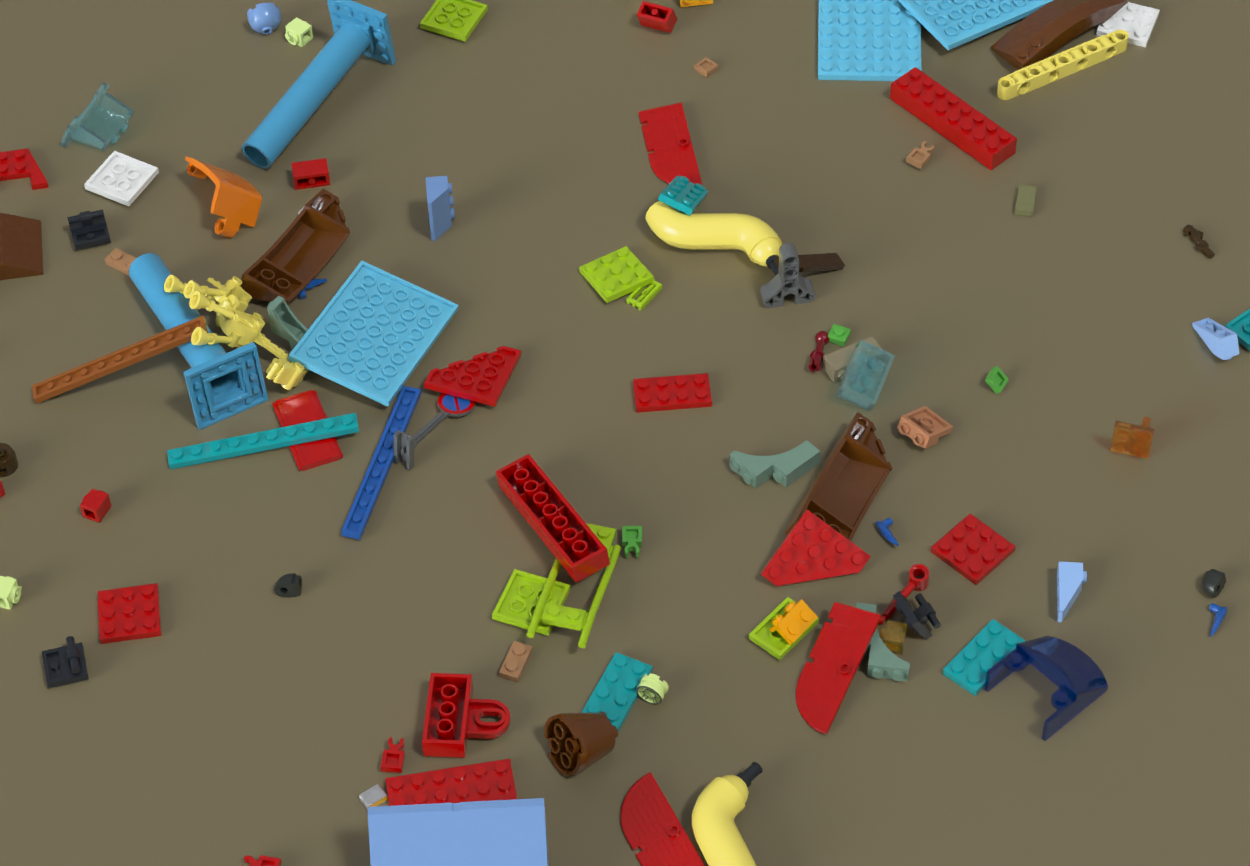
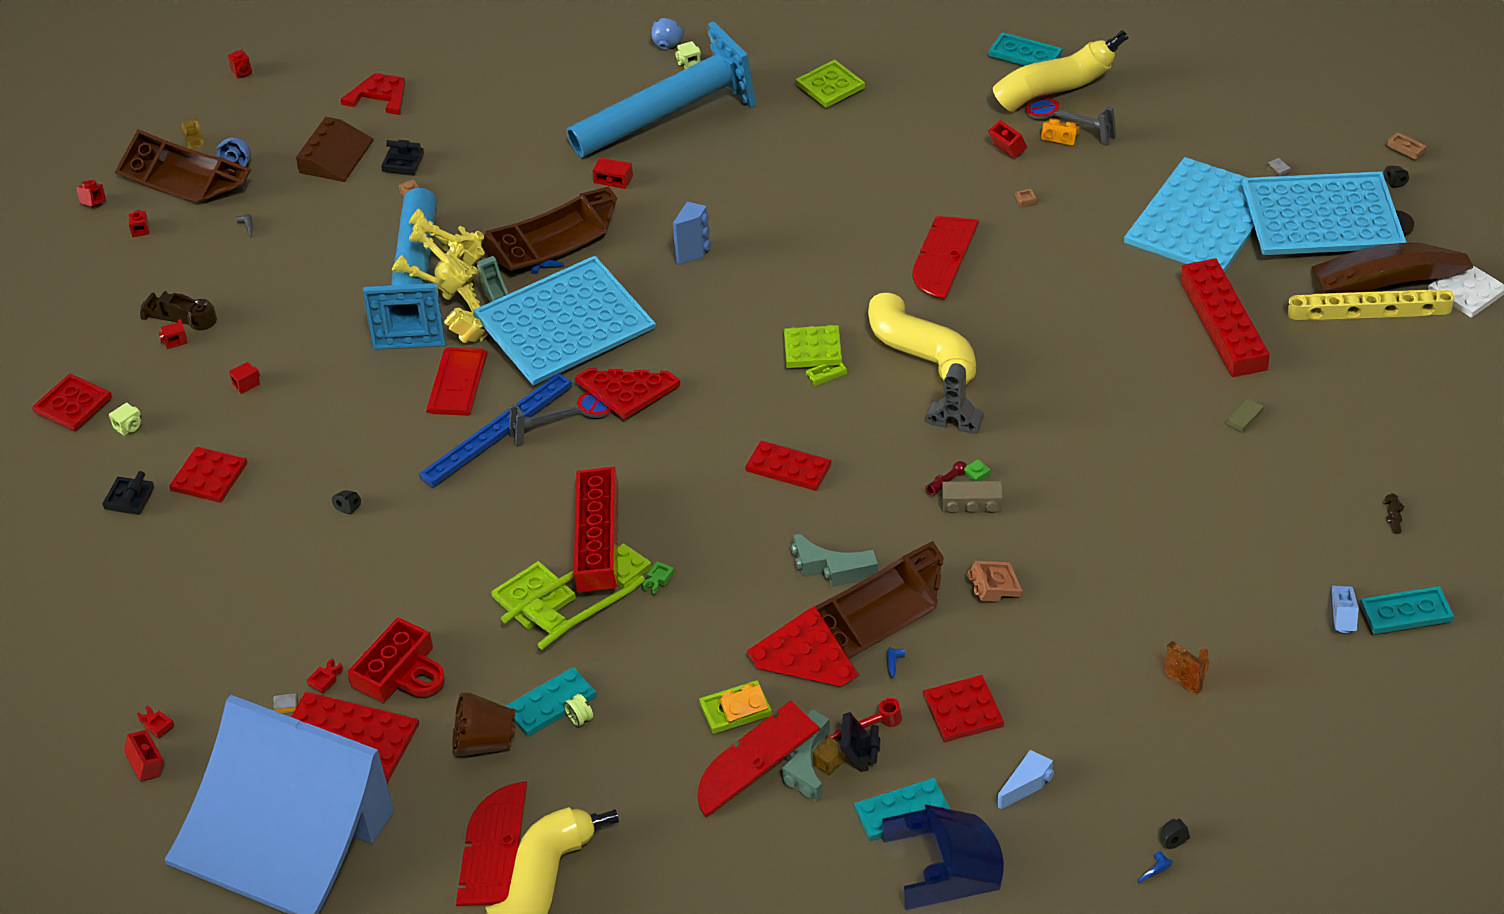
camera: 30 degrees right, 5 degrees down
dark orange plate [32,316,208,403] -> none
clear light blue windscreen [59,82,134,151] -> none
white plate [84,151,159,207] -> none
teal plate [167,413,359,470] -> none
orange panel [185,156,262,238] -> none
medium nougat plate [499,641,533,682] -> none
teal plate [658,176,709,215] -> none
dark brown tile [774,253,845,272] -> none
clear light blue brick [835,340,896,411] -> none
medium nougat plate [906,141,935,169] -> none
bright green plate [985,366,1009,393] -> none

